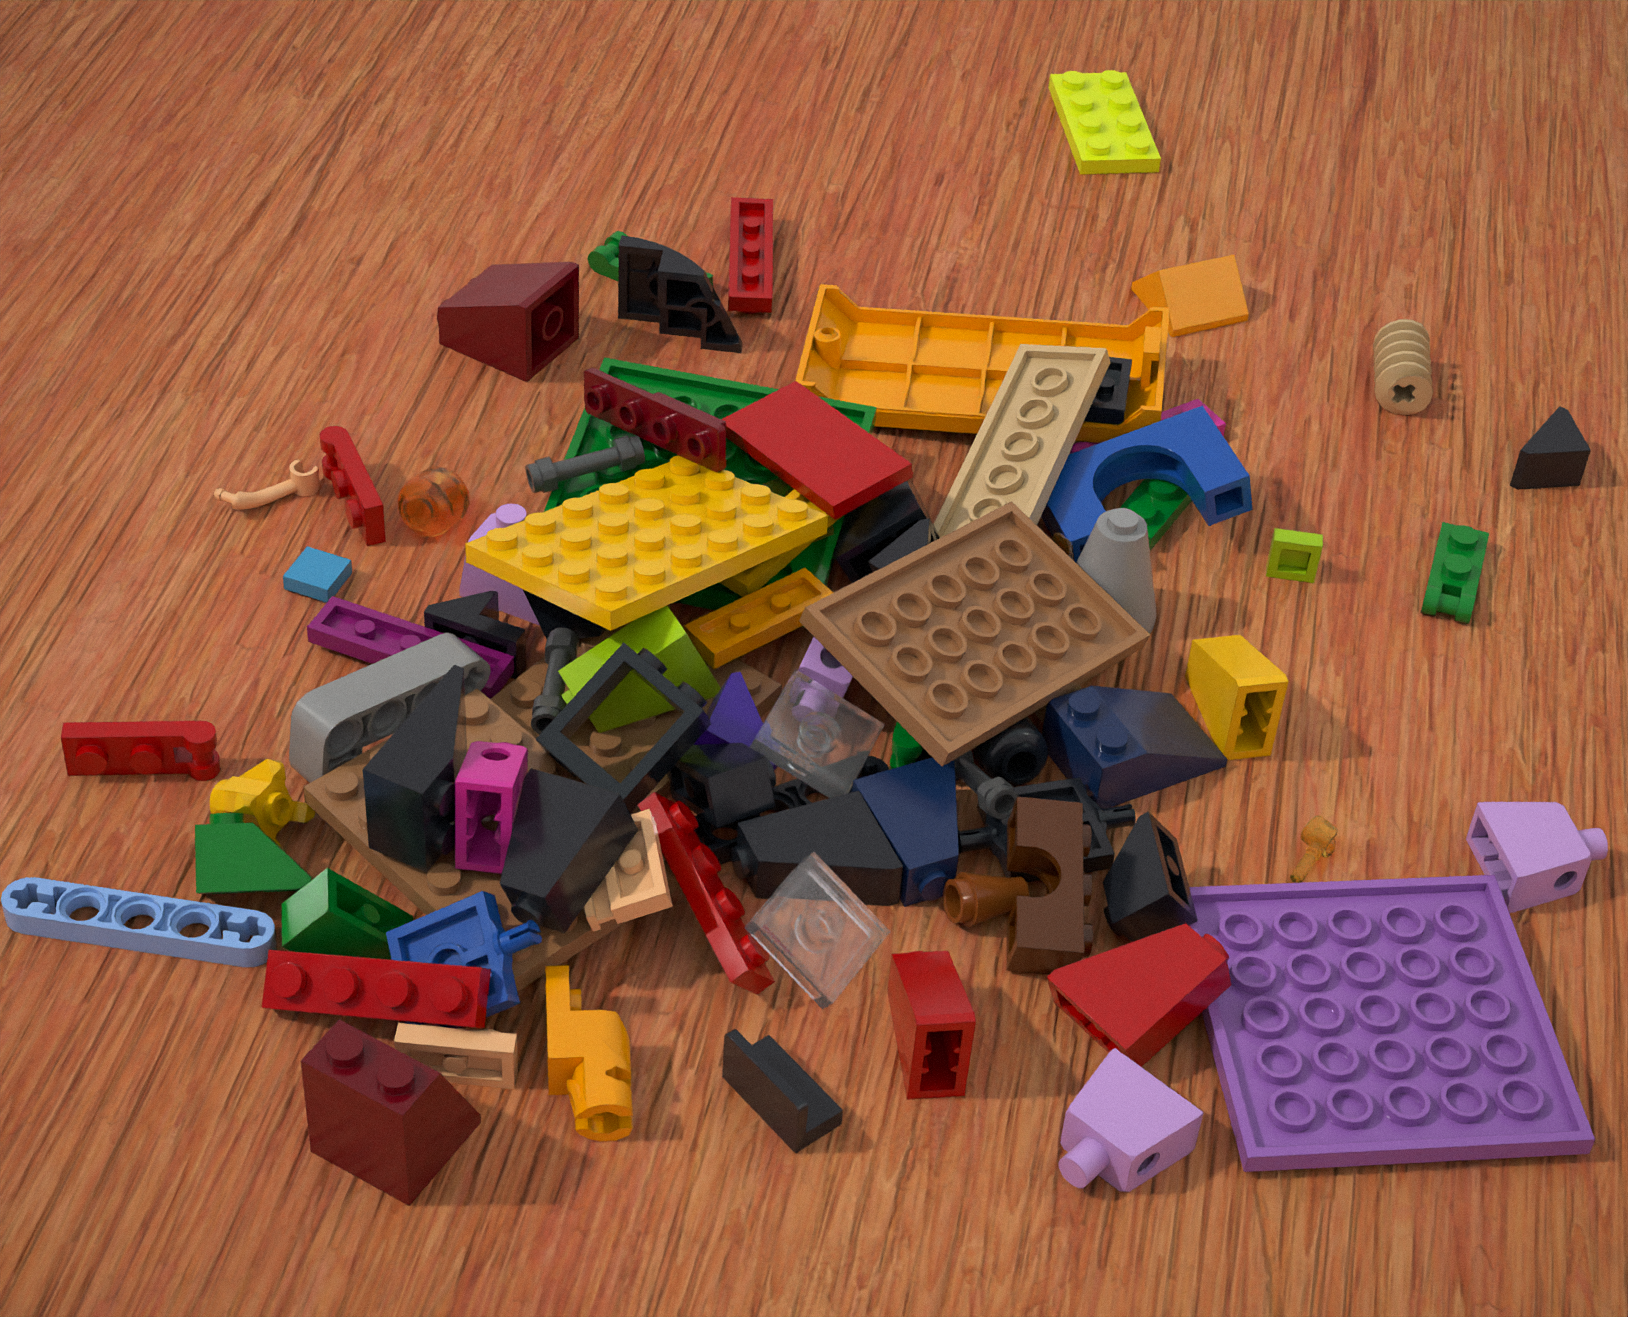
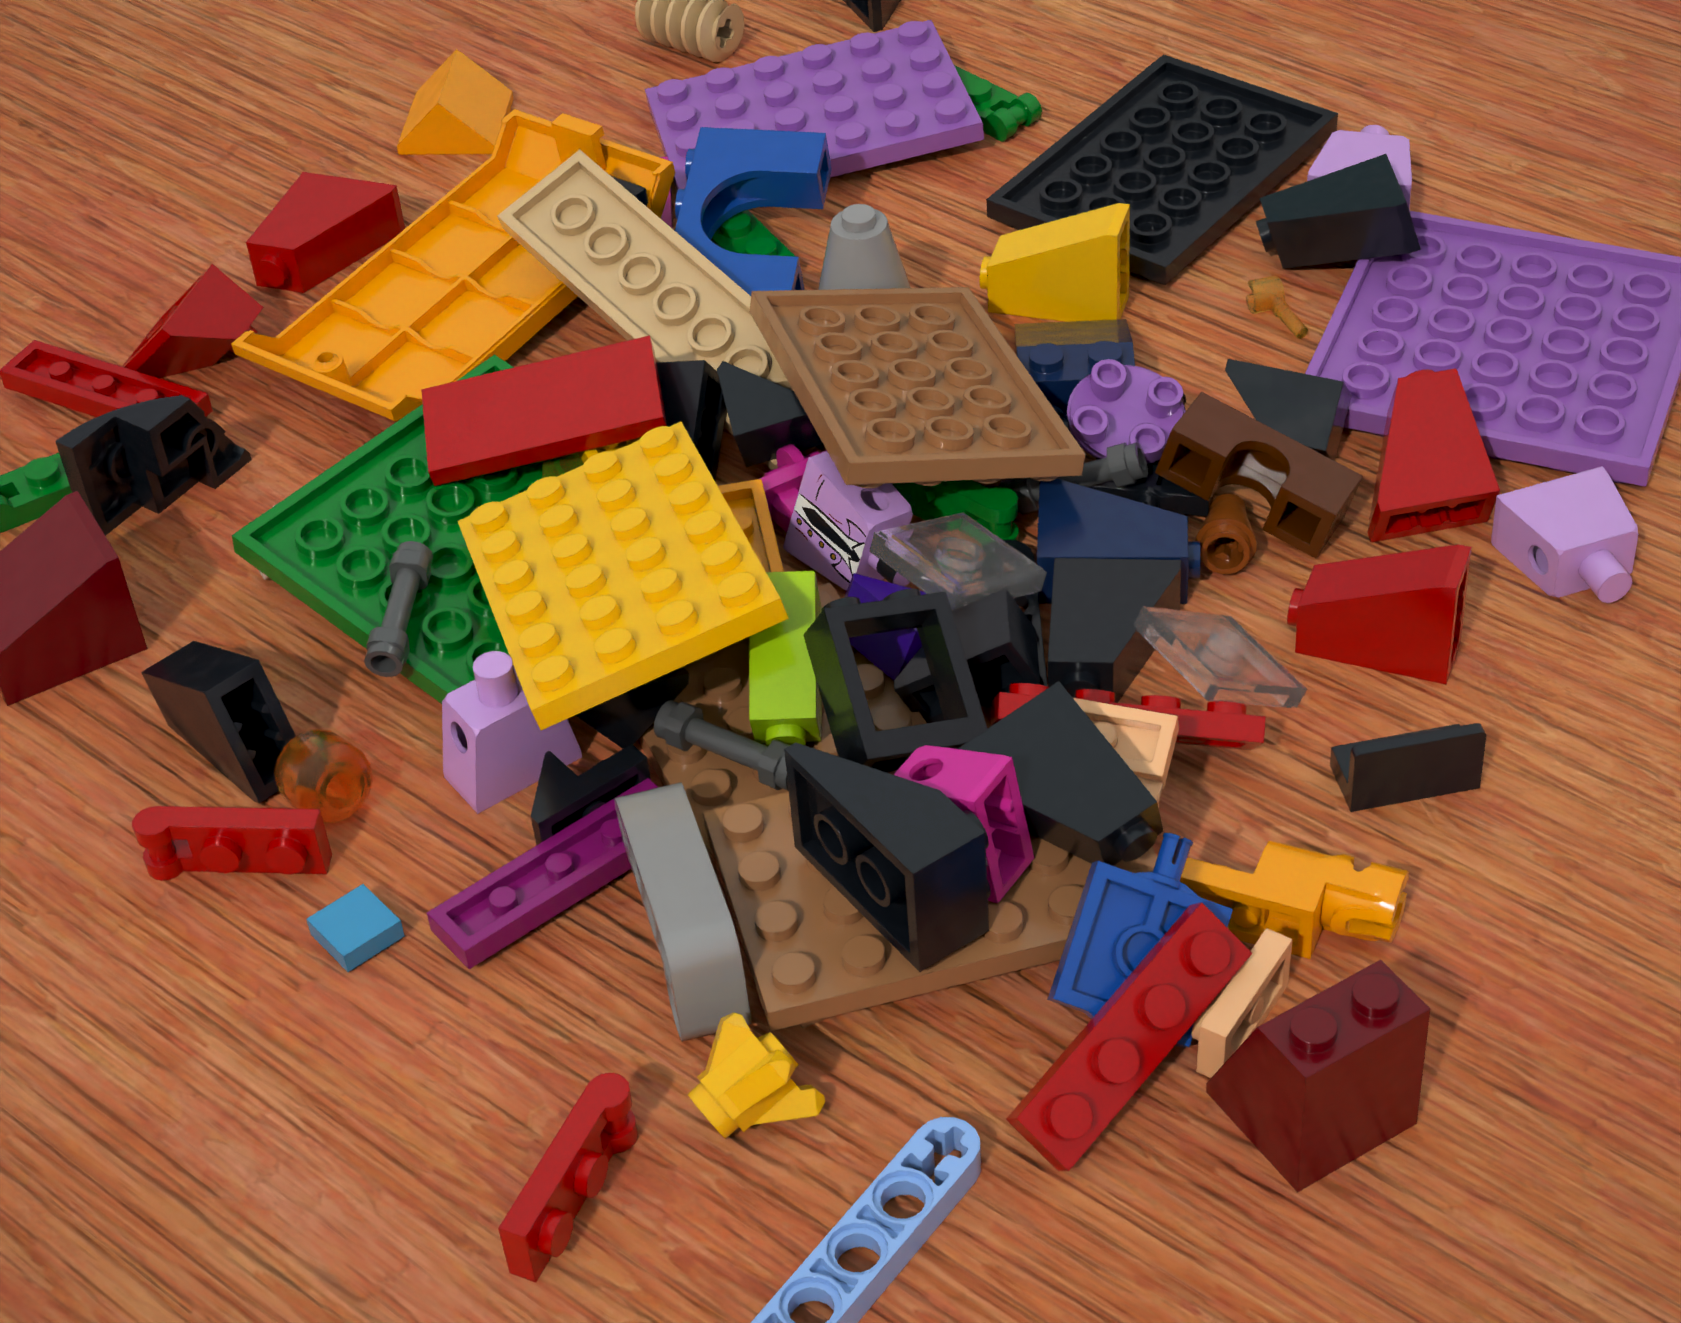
camera: 55 degrees left, 0 degrees up
green slope [195,813,314,895] -> none
light nougat piece [214,460,320,510] -> none
green slope [282,868,413,960] -> none
dark red bracket [584,367,726,472] -> none
neon yellow plate [1048,70,1161,174] -> none
lime plate [1266,528,1323,583] -> none
none -> red slope [122,264,264,378]
none -> black slope [141,641,313,803]
none -> red slope [246,172,405,293]
none -> medium lavender plate [645,20,985,191]
none -> black plate [986,54,1338,285]
none -> medium lavender dish [1067,359,1186,464]
none -> black slope [1256,154,1421,269]

